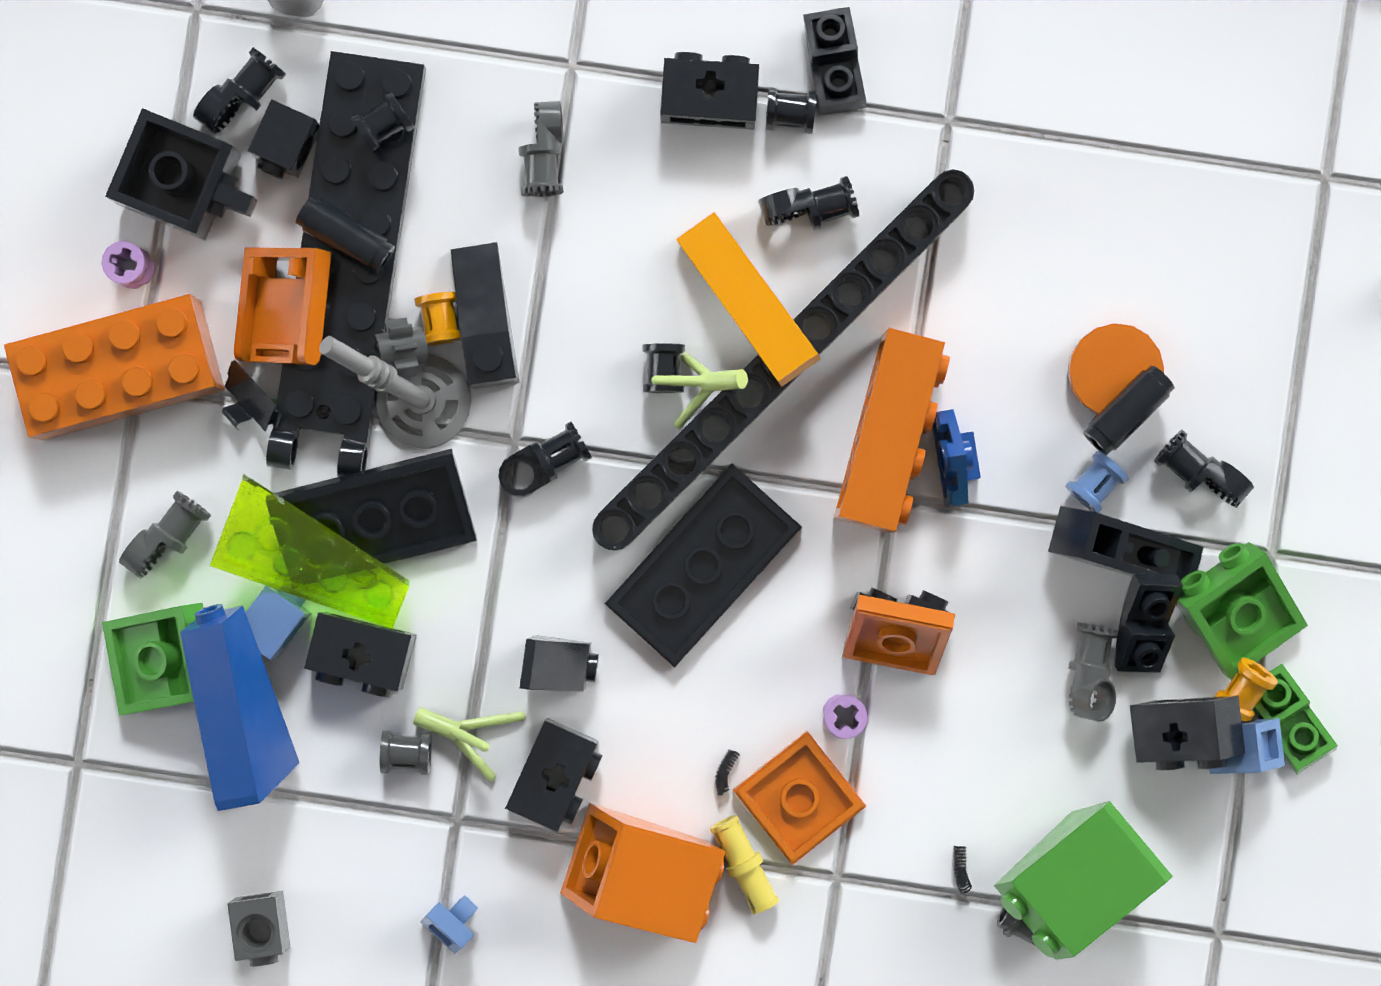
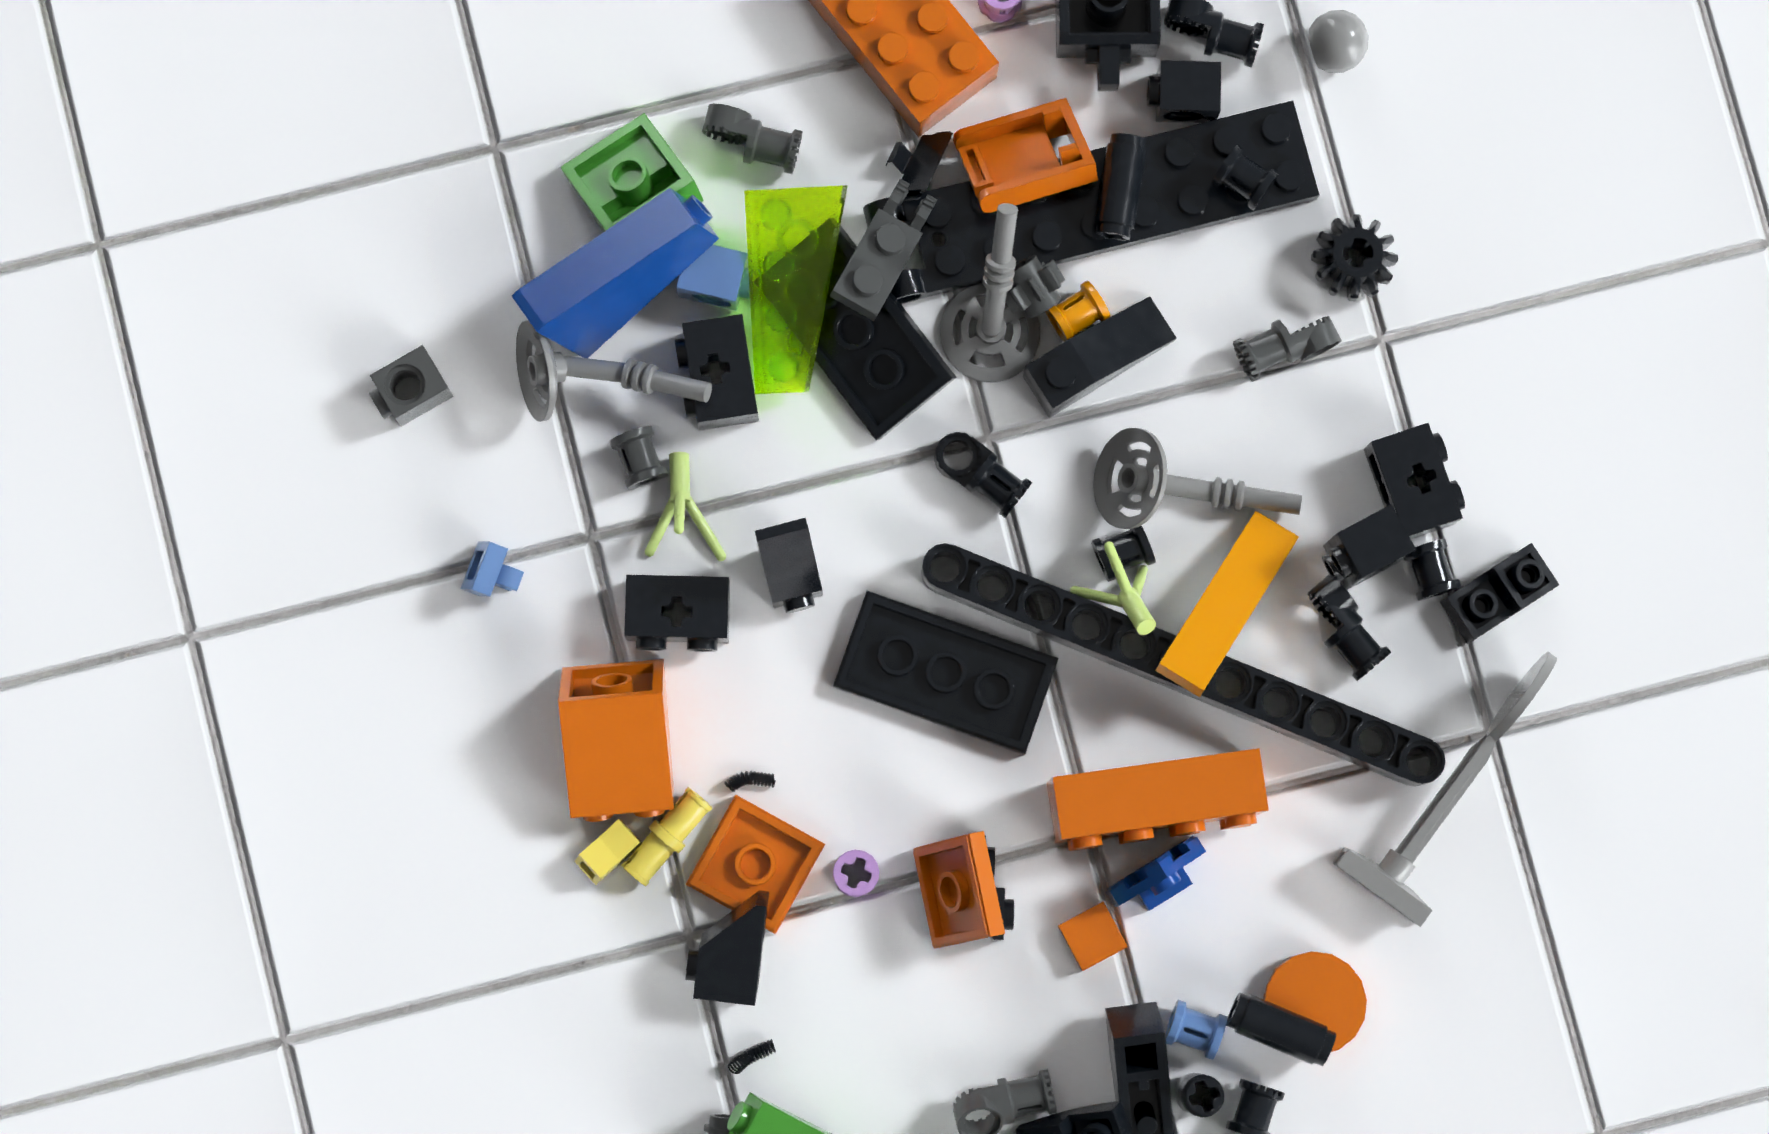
camera: 60 degrees right, 5 degrees down
none -> light grey dish [516,320,712,422]
none -> light yellow piece [575,819,642,885]
none -> black slope [685,890,769,1006]
none -> dark grey hinge [830,179,937,321]
none -> orange tile [1058,901,1128,971]
none -> light grey dish [1093,428,1303,529]
none -> black piece [1174,1073,1224,1117]
none -> black gear [1311,214,1398,301]
none -> black brick [1322,504,1416,590]
none -> light grey piece [1333,652,1557,927]

